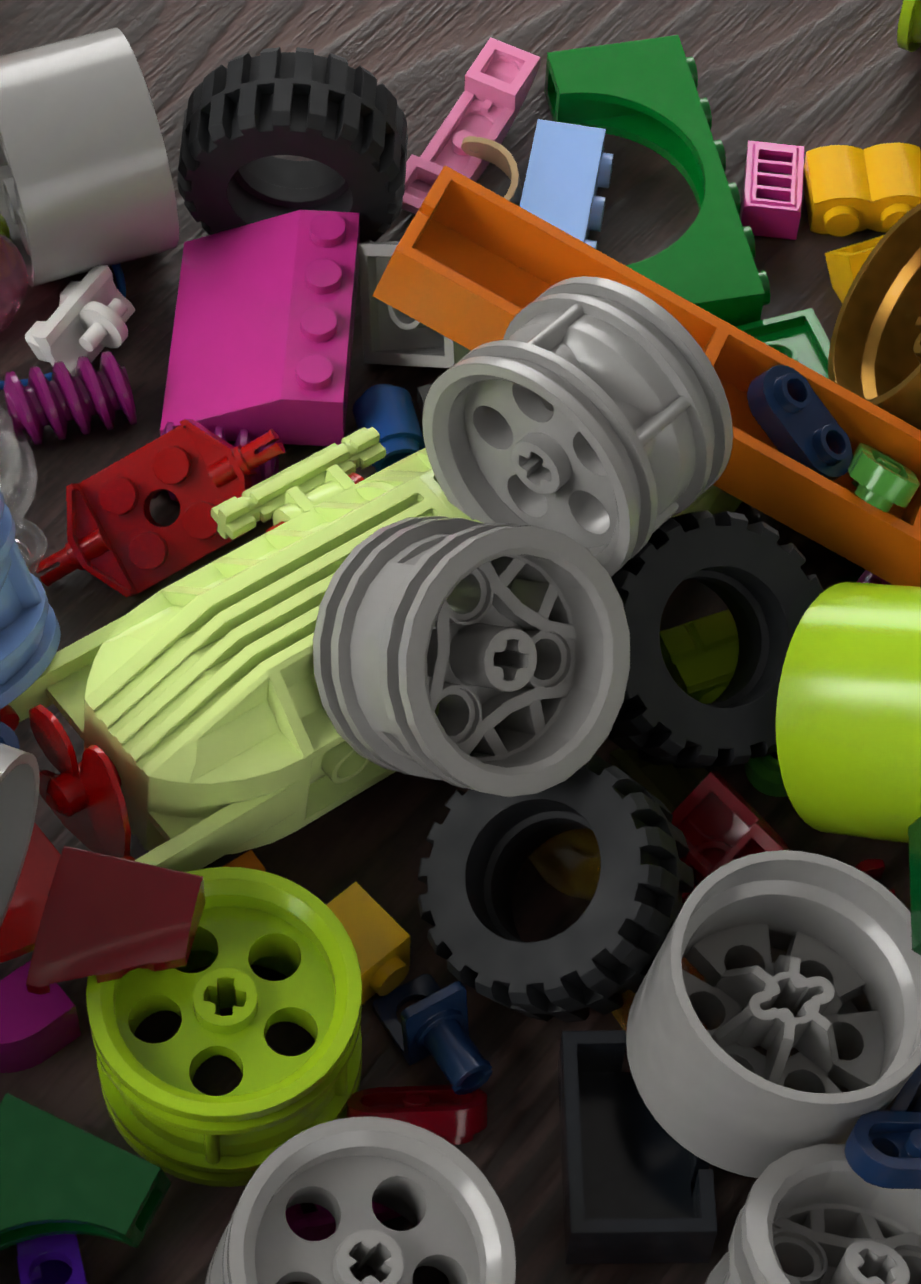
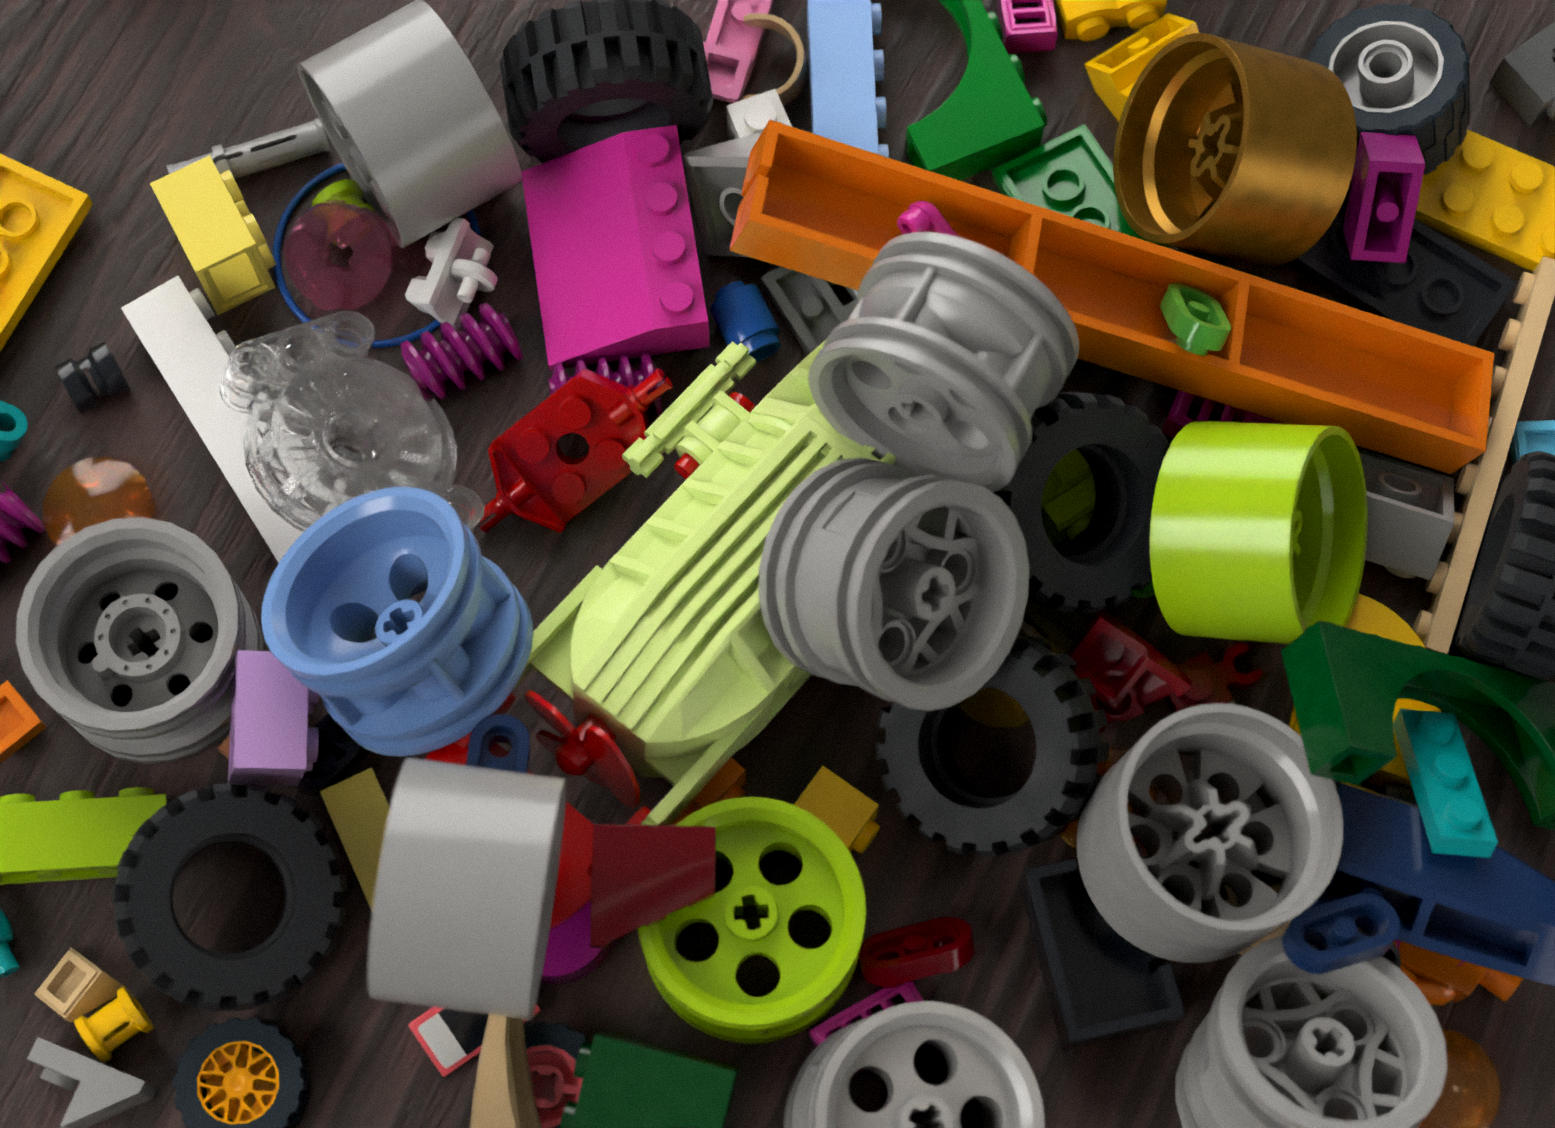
camera: 10 degrees left, 15 degrees up
dark blue bracket [372,973,493,1095] -> none
dark blue plate [747,365,853,481] -> none

